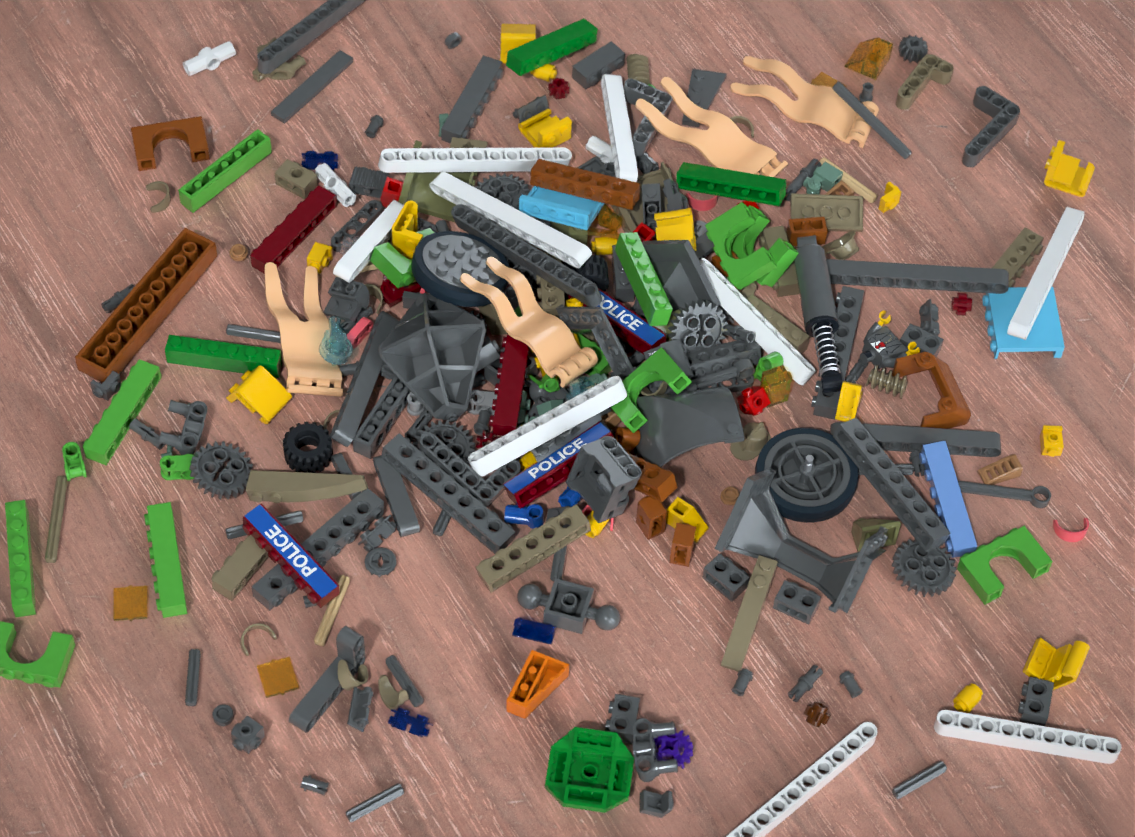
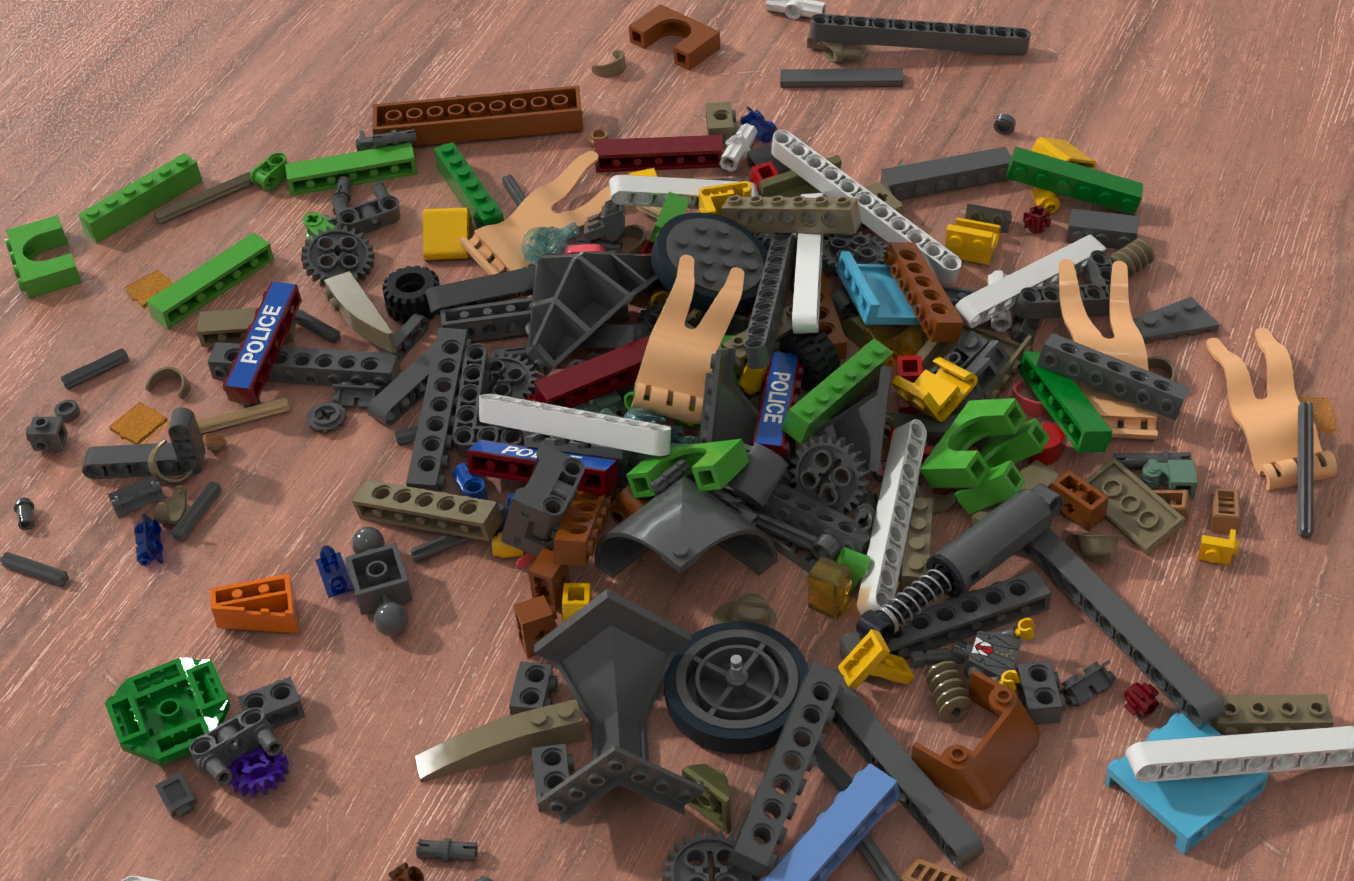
camera: 60 degrees right, 10 degrees down
bright green brick [178,129,272,213] -> none
dark grey pin [365,115,384,138] -> none
dark grey pin [732,668,753,696] -> none
red brick [736,386,771,416] -> none
tan axle [819,157,877,203] -> none
dark grey pin [859,82,874,103] -> none
none -> dark grey pin [372,129,417,148]
none -> dark grey axle [650,459,690,494]
none -> dark tan brick [721,195,861,234]
none -> dark grey brick [1037,333,1191,421]
none -> medium nougat slope [1211,488,1240,535]

